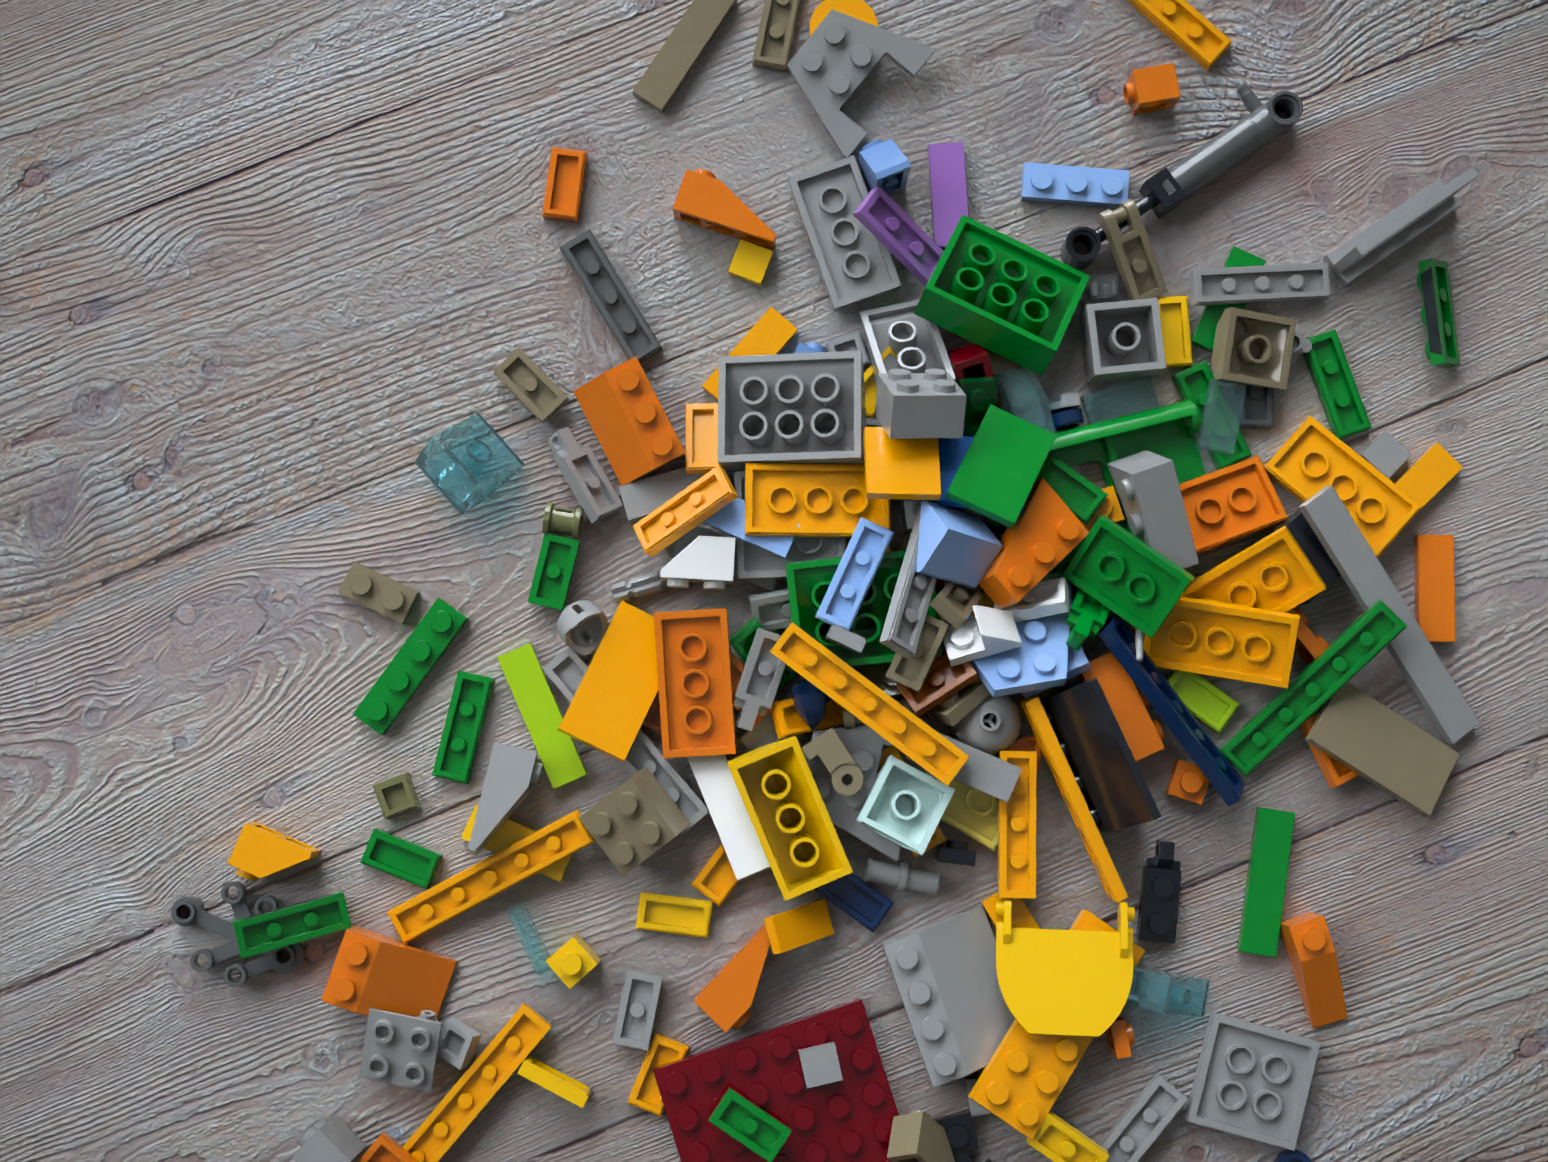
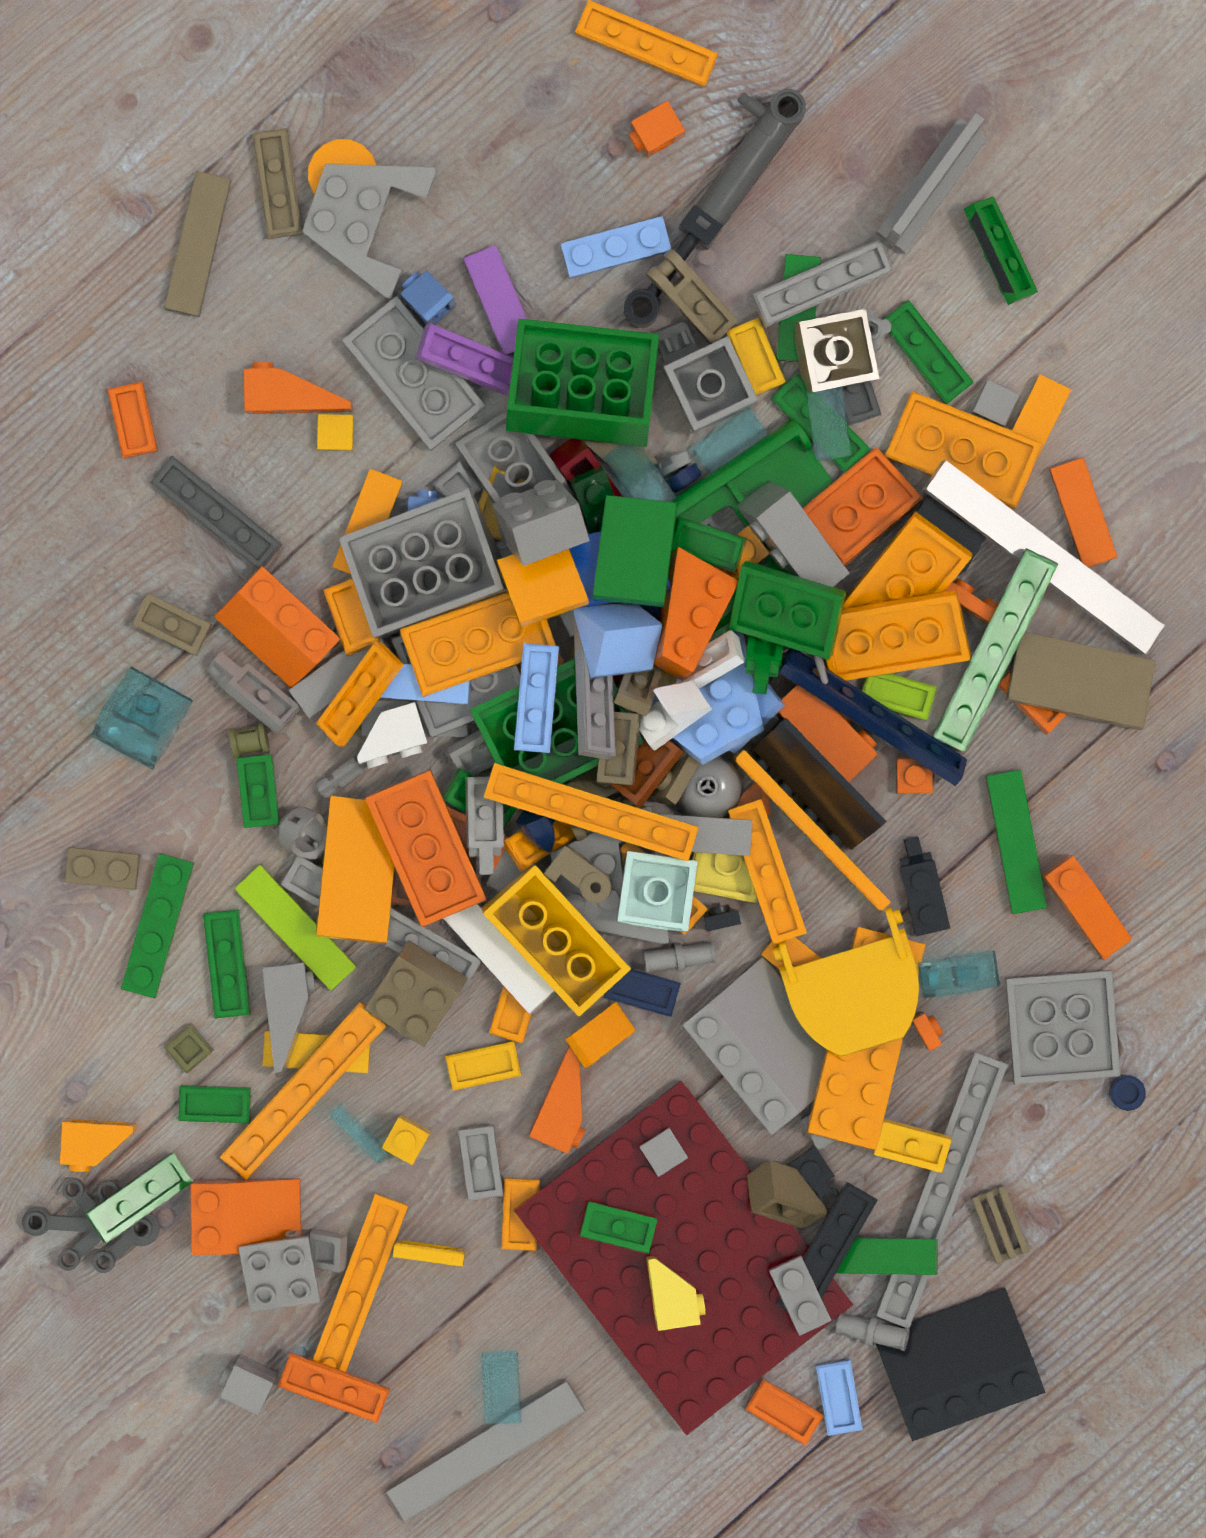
camera: 25 degrees left, 5 degrees up
light grey tile [825,624,866,654] -> none

